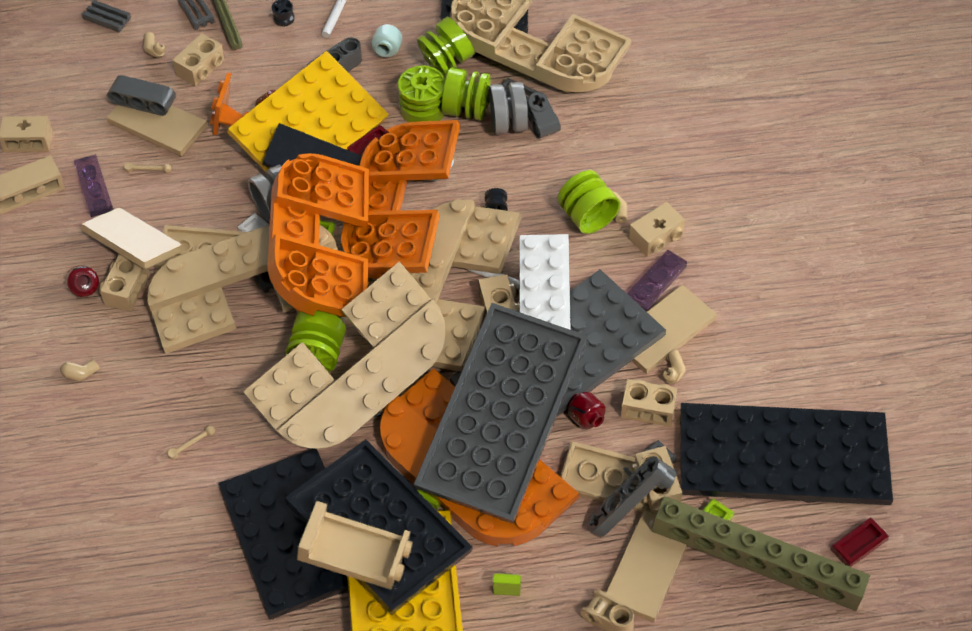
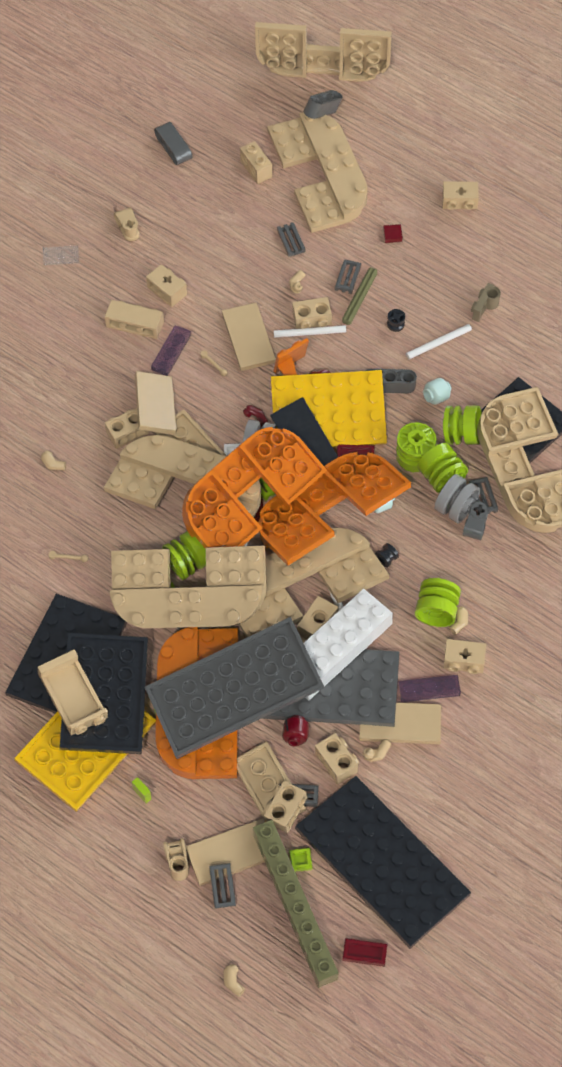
camera: 45 degrees right, 5 degrees up
dark red head [65,265,99,297] -> none
dark grey beam [107,75,176,116] -> none
dark grey beam [586,456,677,537] -> none
none -> dark grey tile [209,863,236,909]
none -> dark red arm [243,405,268,427]
none -> white bar [274,325,346,338]

